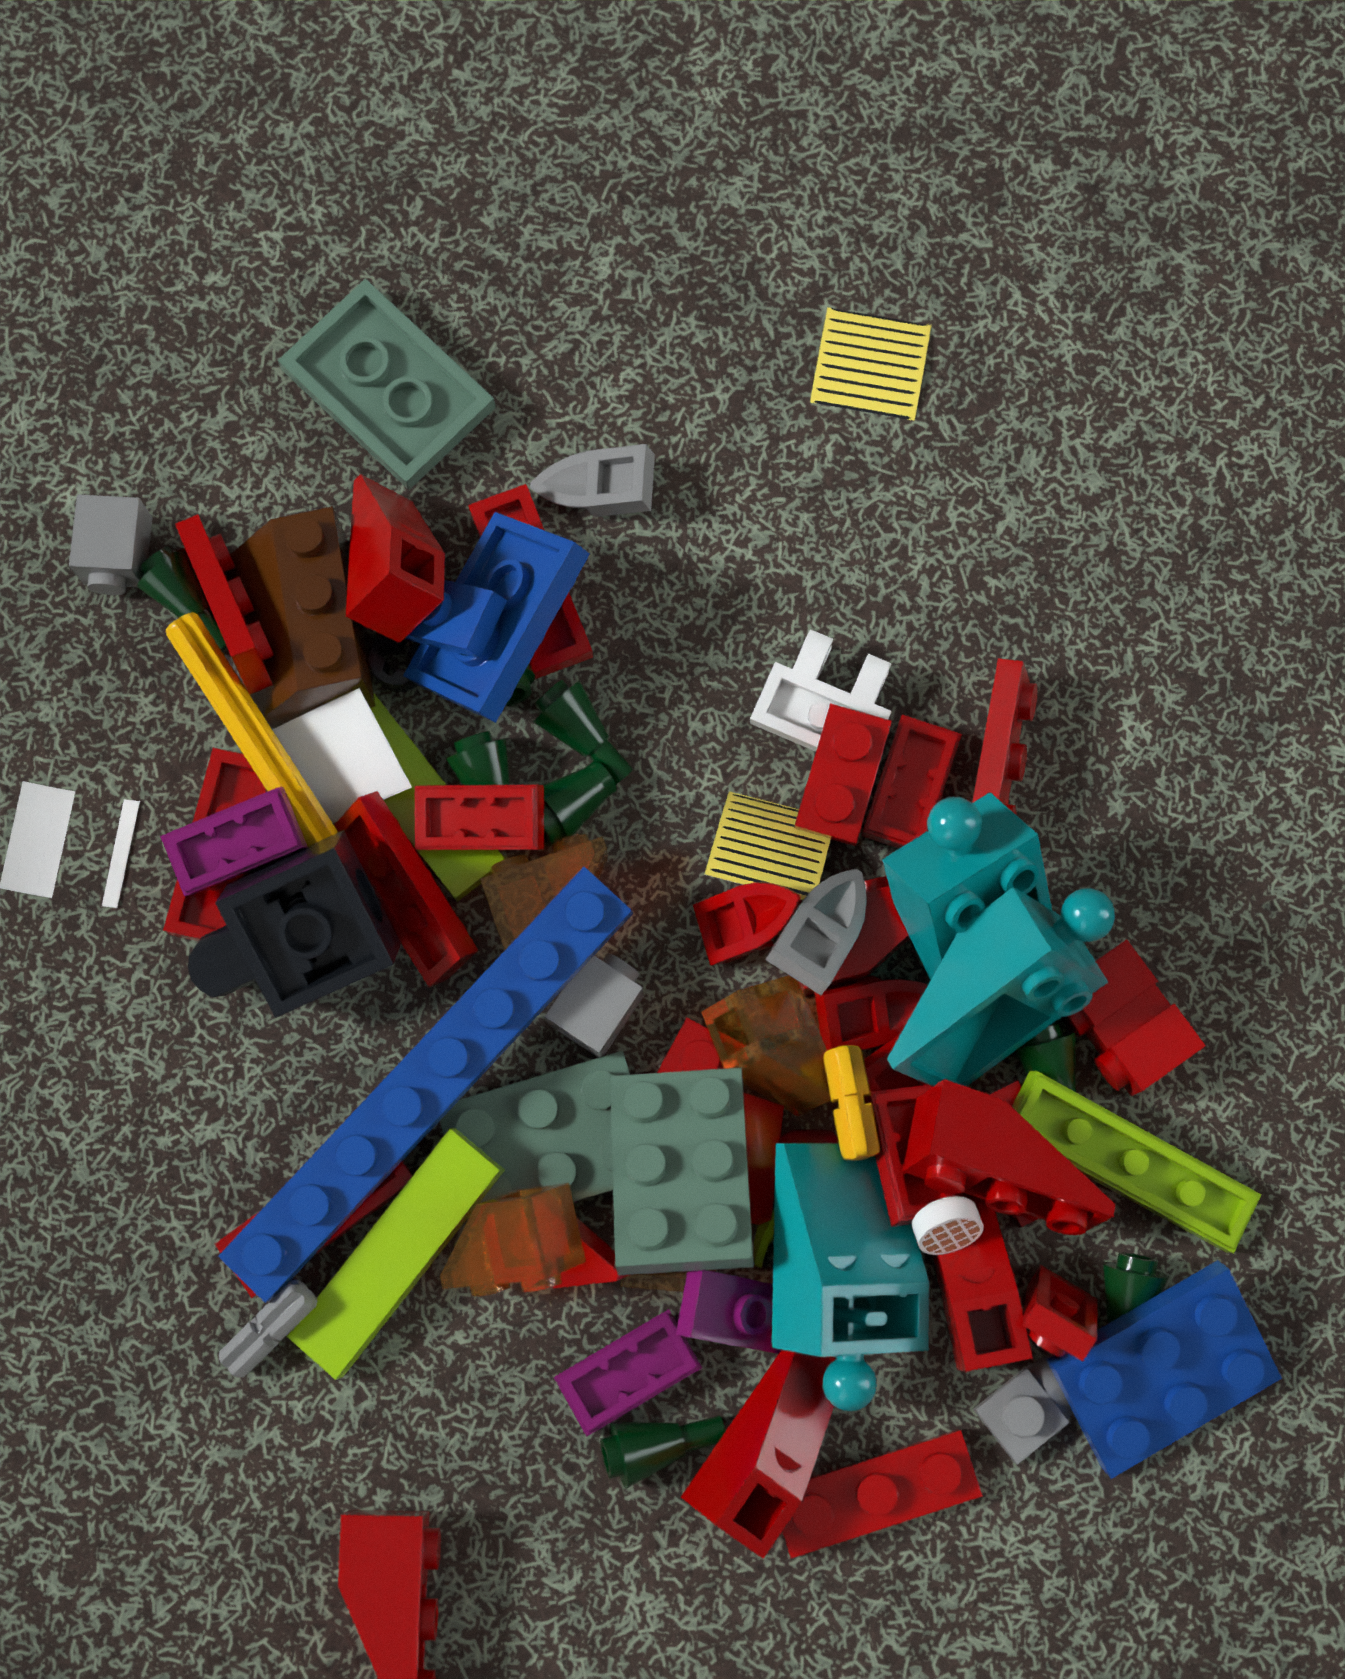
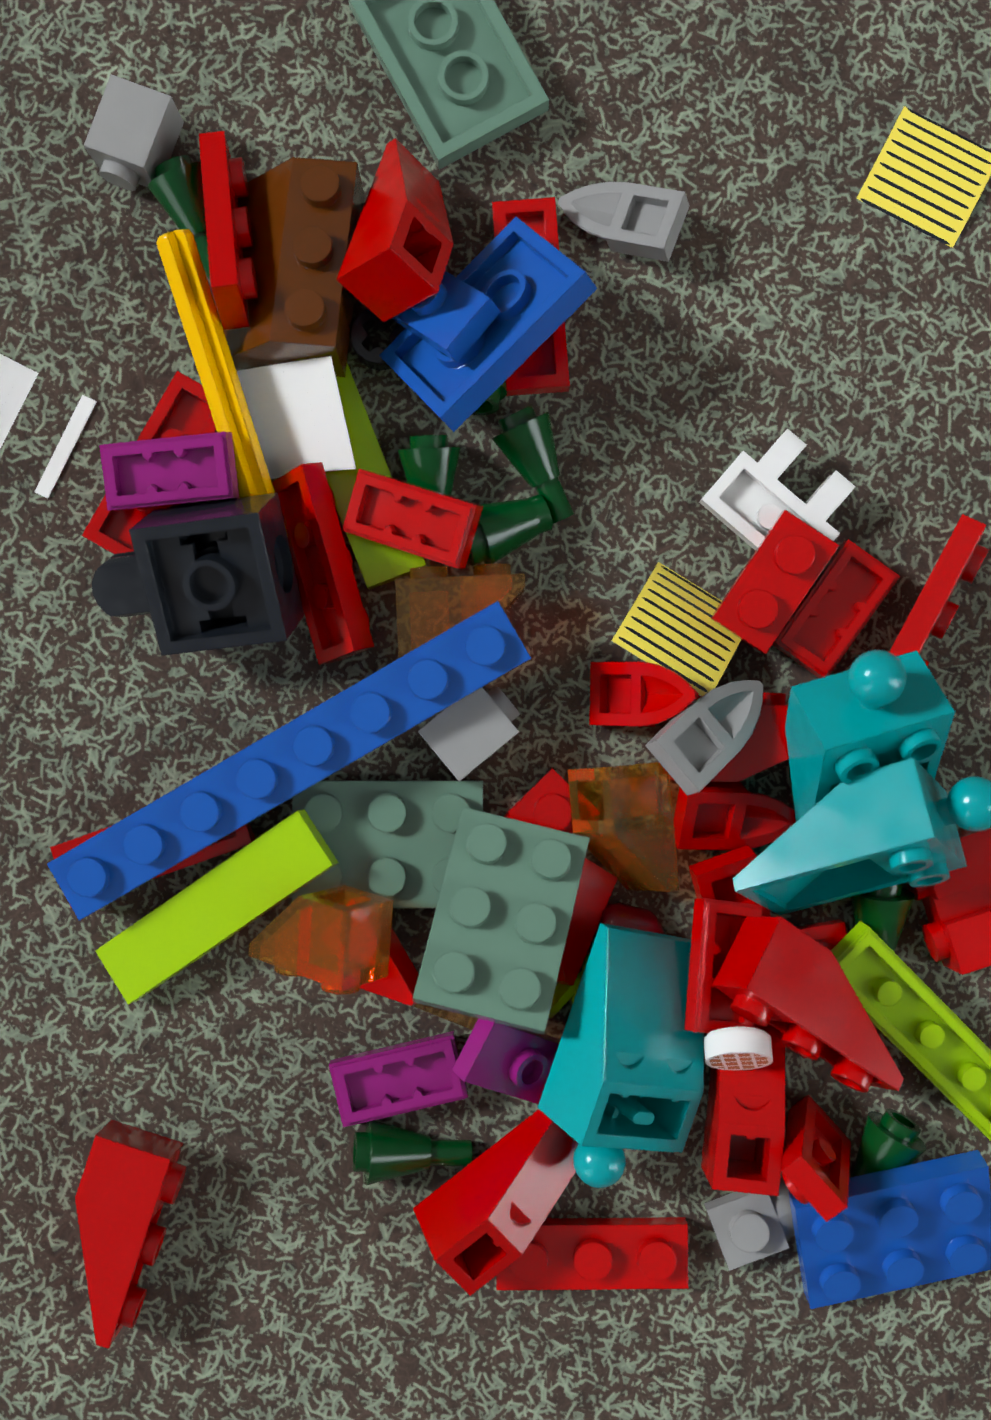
camera: 15 degrees right, 10 degrees up
light grey piece [219,1280,317,1378] -> none
yellow piece [823,1045,880,1161] -> none

